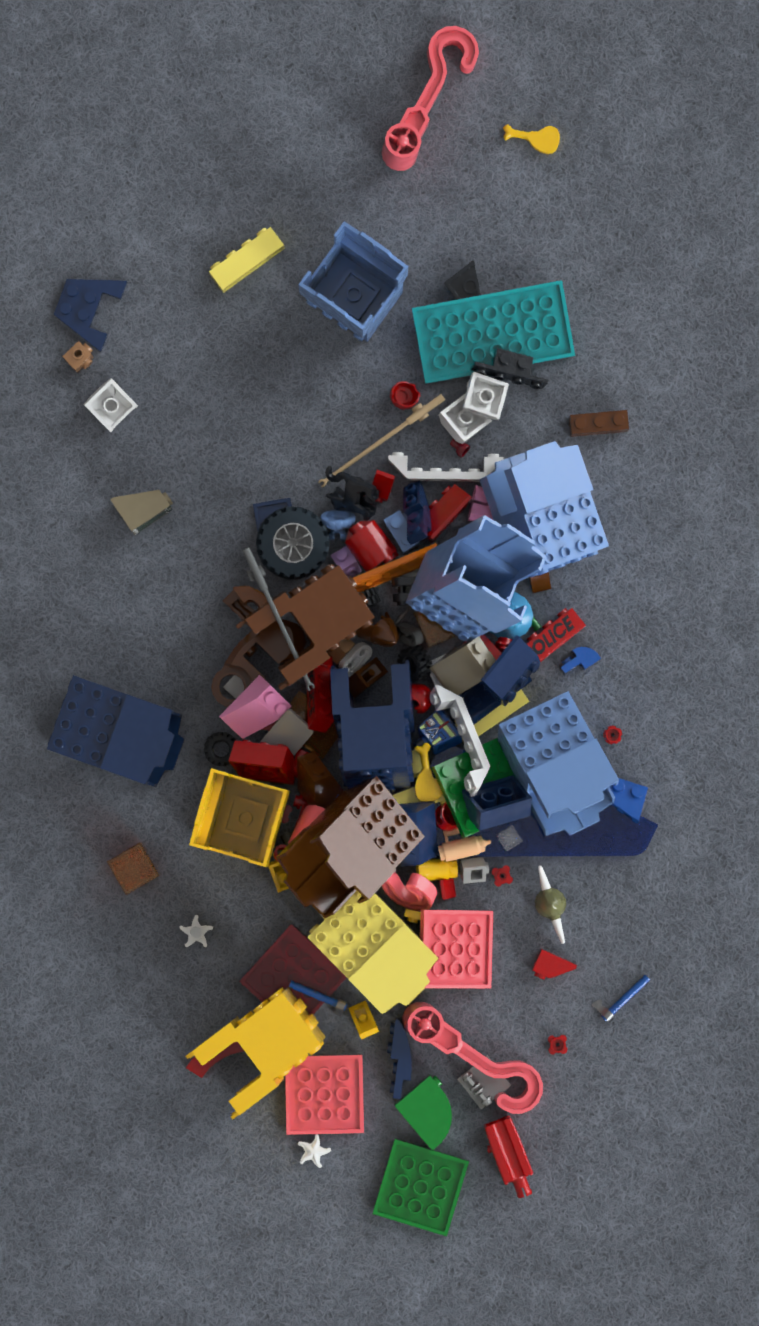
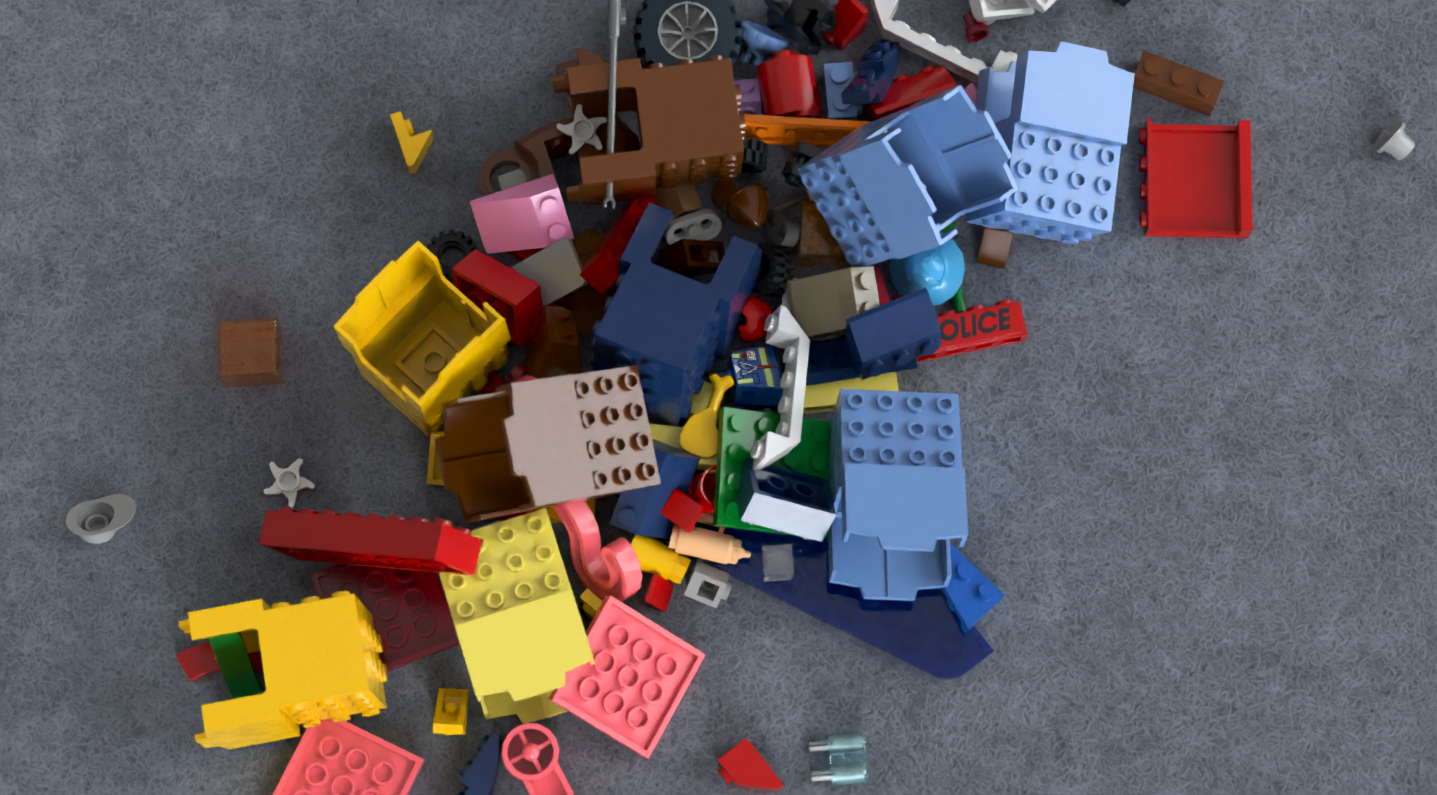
camera: 30 degrees right, 10 degrees down
dark blue piece [47,675,185,787] -> none
blue piece [289,980,348,1017] -> none
red plate [492,865,513,887] -> none
olive helmet [535,866,566,944] -> none
blue brick [560,647,601,674] -> none
red plate [603,725,622,744] -> none
none -> light grey piece [66,494,136,544]
none -> green tile [208,631,262,699]
none -> red brick [259,507,482,576]
none -> yellow slope [390,111,434,175]
none -> white animal [557,104,607,155]
none -> red slope [661,489,705,533]
none -> clear light blue piece [808,731,869,786]
none -> red panel [1139,118,1253,238]
none -> light grey piece [1374,120,1415,161]

